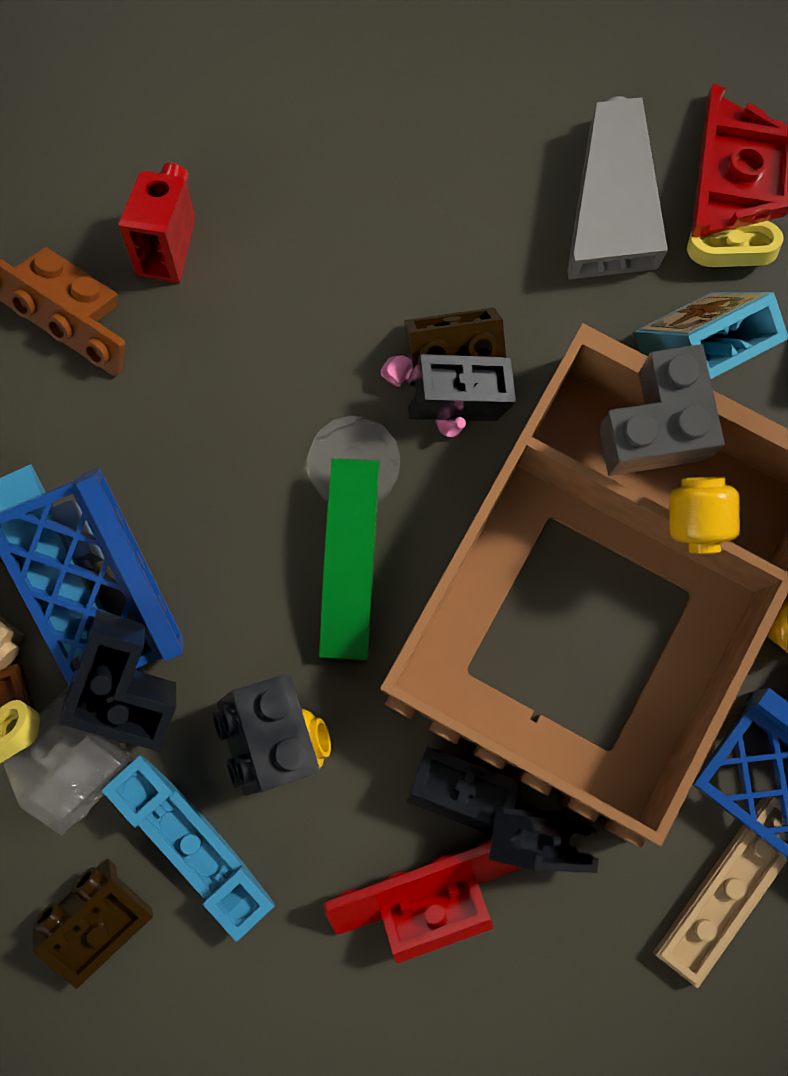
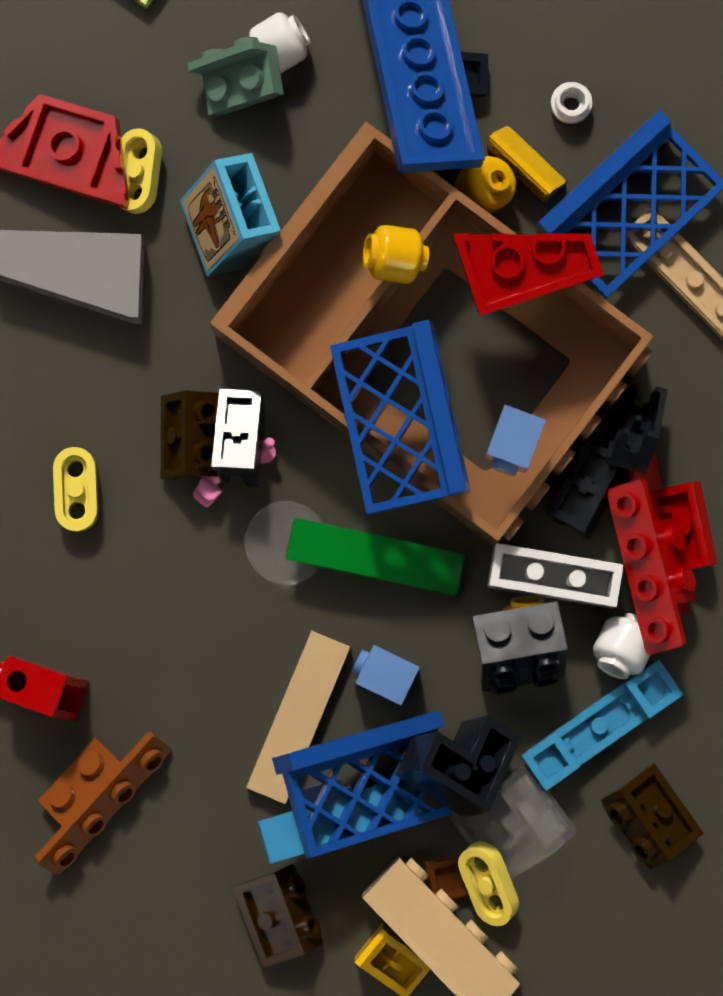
camera: 85 degrees left, 5 degrees up
dark grey brick [599,344,725,476] -> none
none -> light yellow plate [53,447,99,532]
none -> tan tile [246,630,350,804]
none -> blue fence [330,319,471,515]
none -> medium blue brick [351,645,420,706]
none -> red wing [452,233,604,317]
none -> medium blue brick [484,405,546,477]
none -> white brick [487,543,623,609]
none -> white head [593,613,650,679]
none -> red bracket [606,479,697,655]

